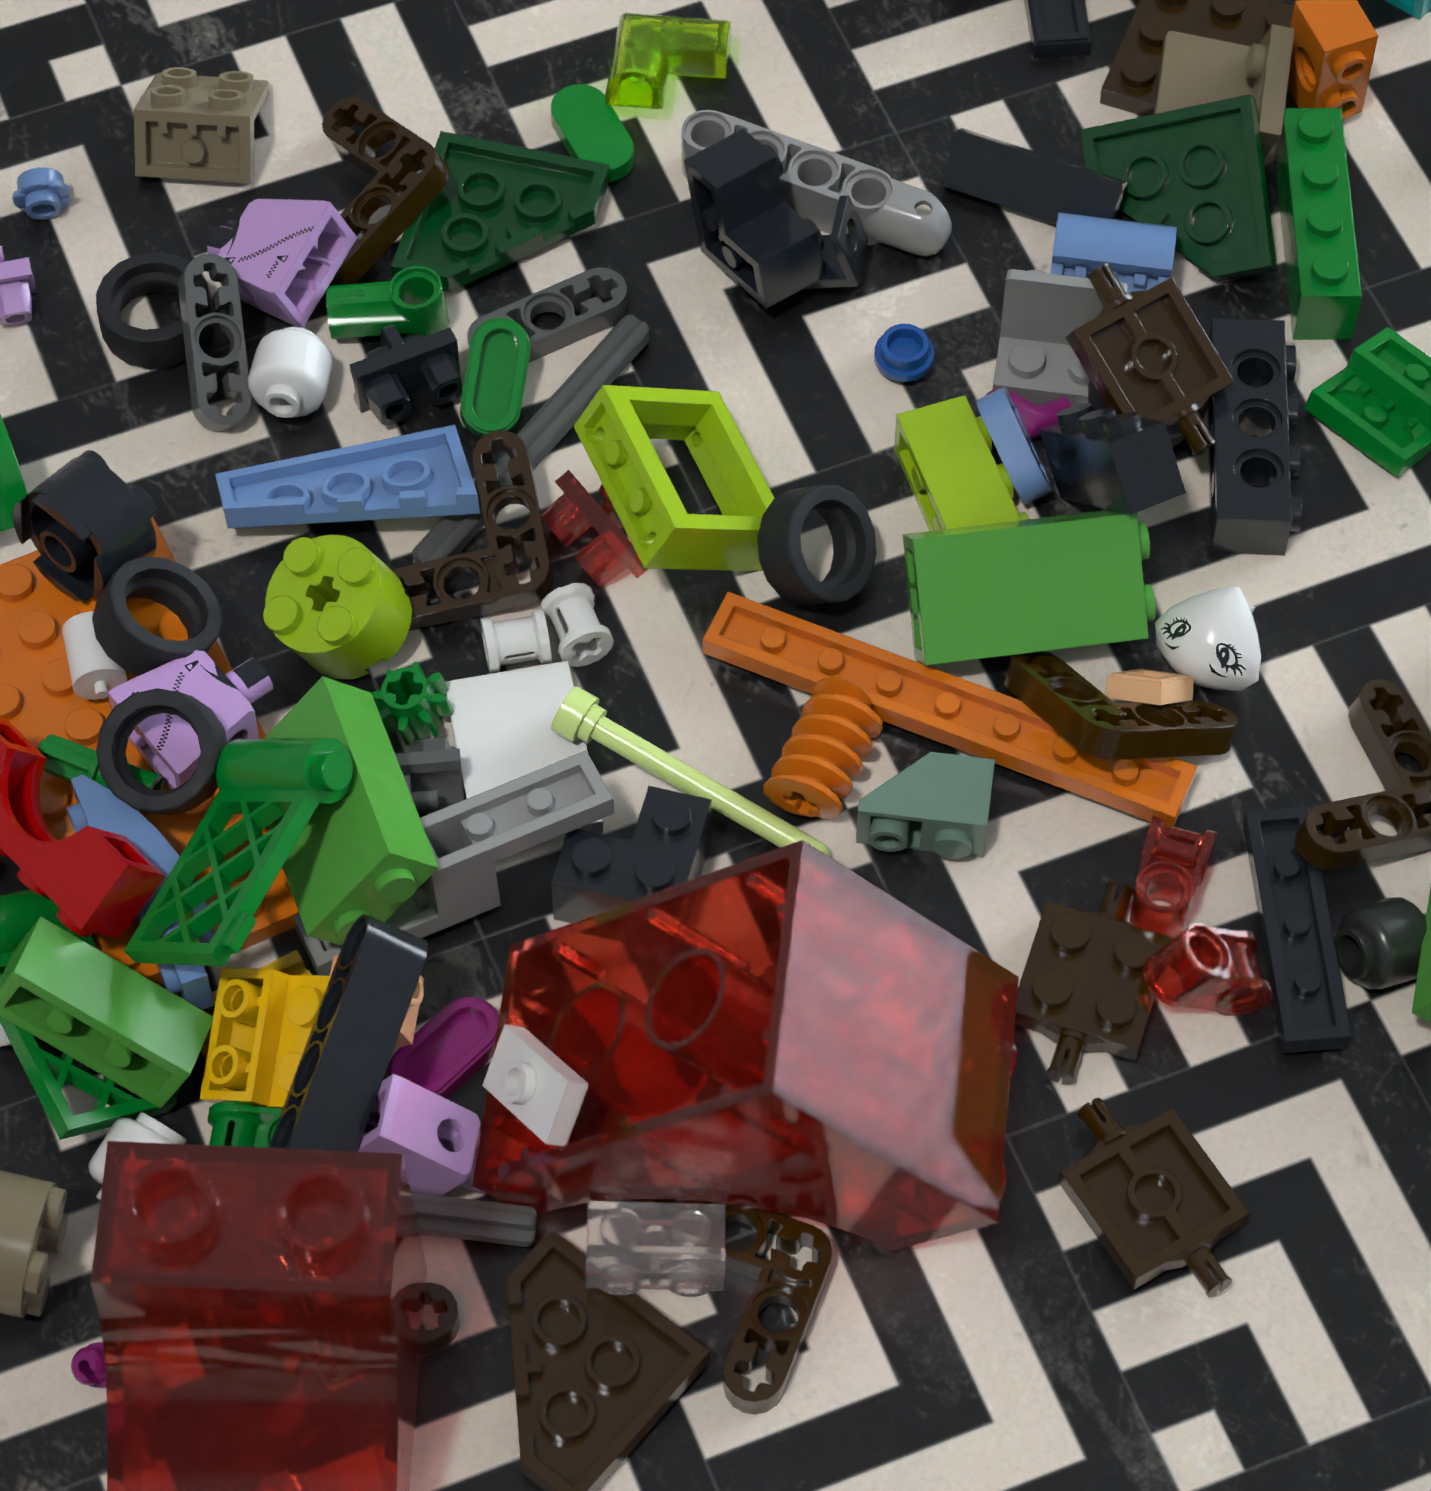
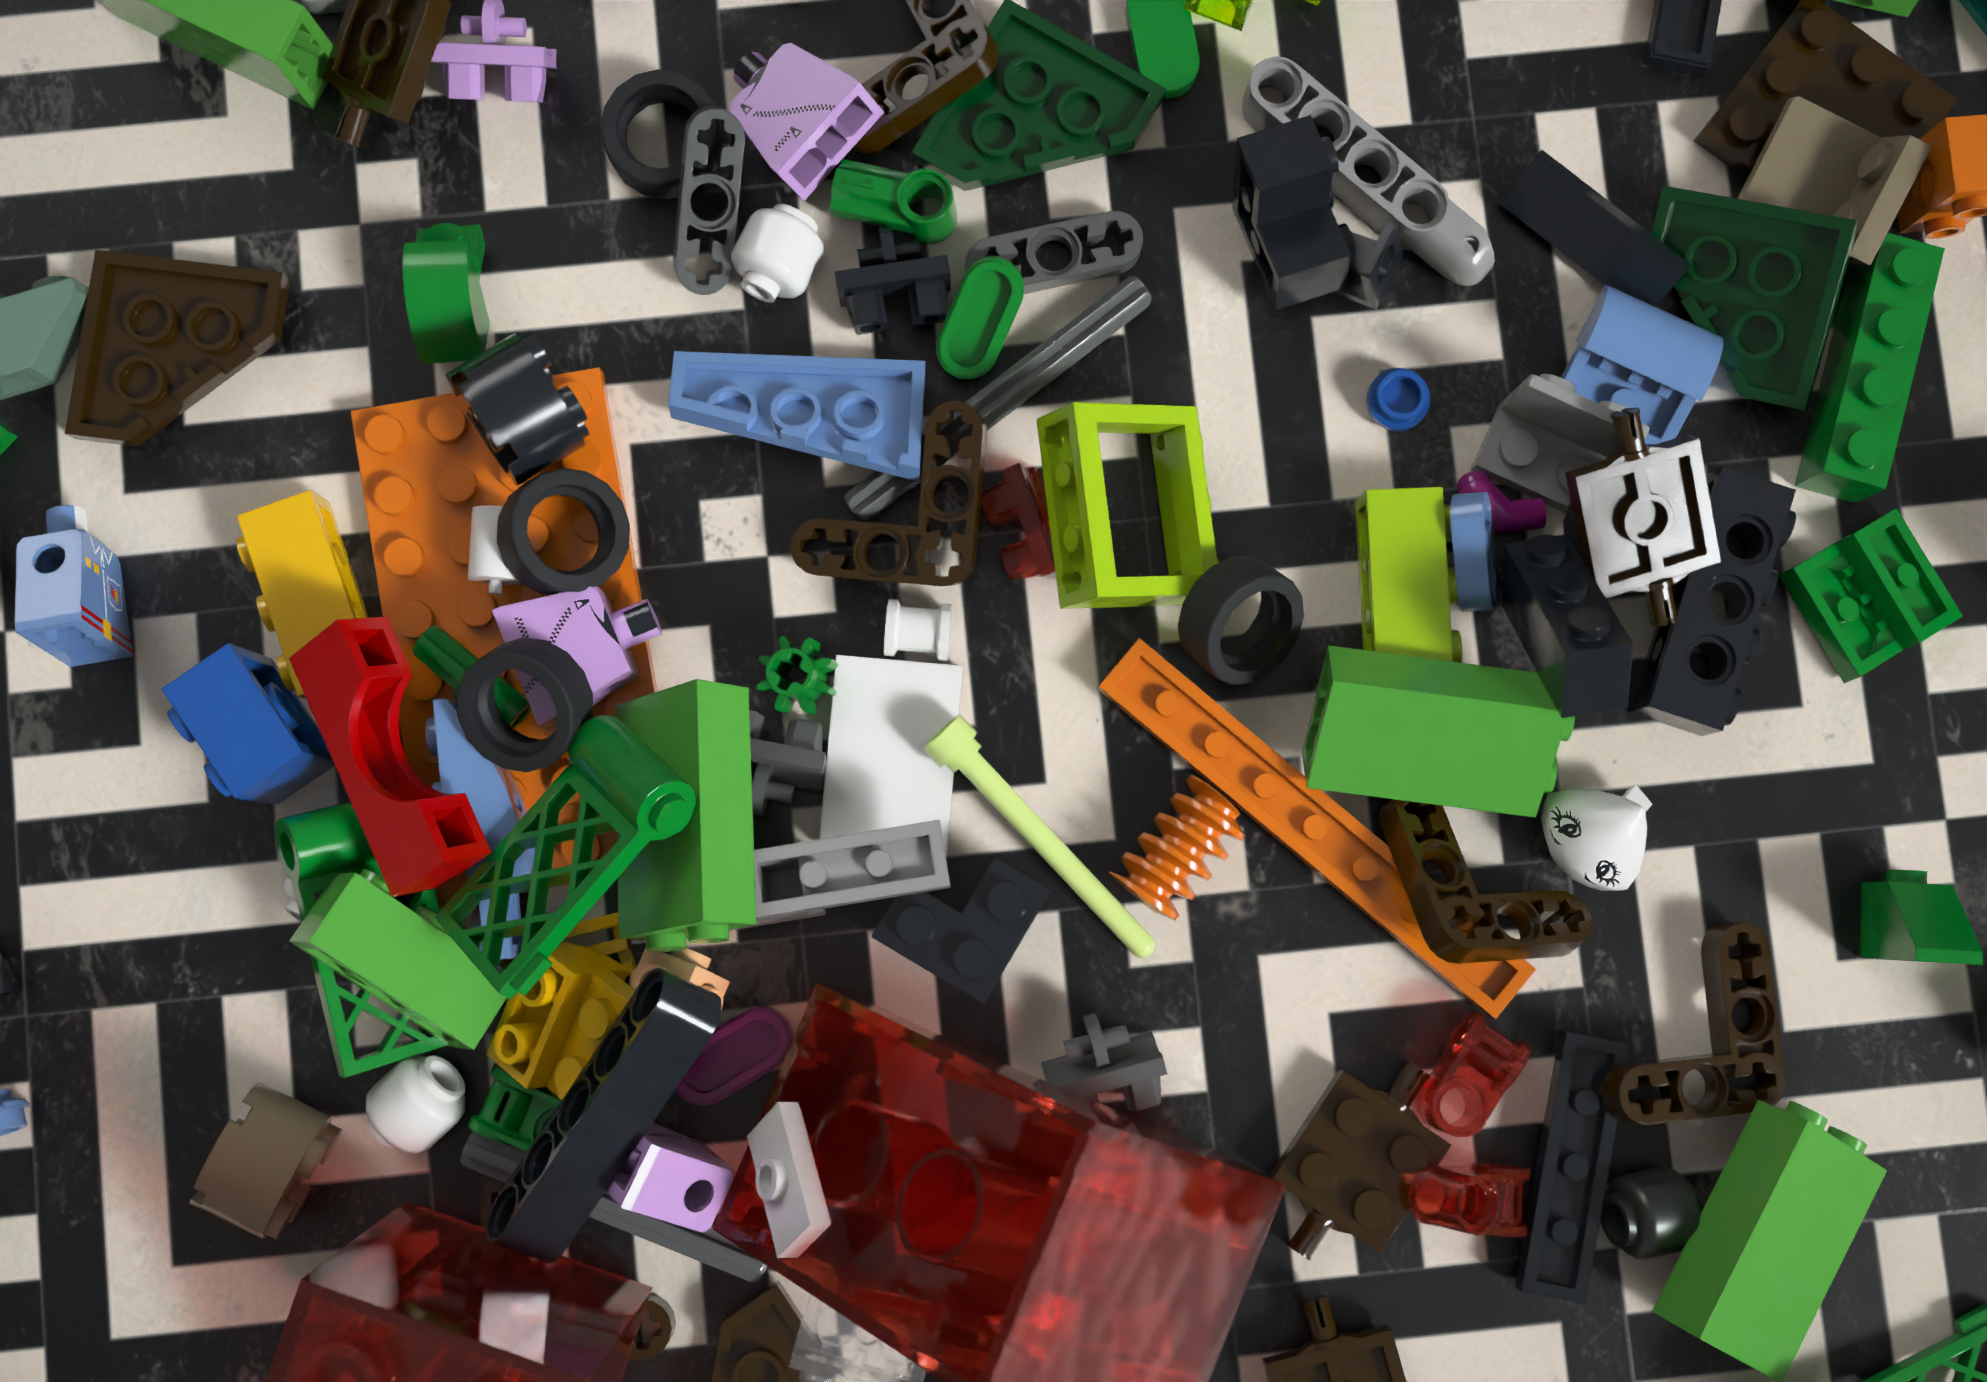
camera: 10 degrees right, 25 degrees up
lime brick [263,535,412,679] -> none
white bush [541,583,614,667] -> none
sand green slope [856,752,995,859] -> none
light nougat tile [1105,669,1194,705] -> none

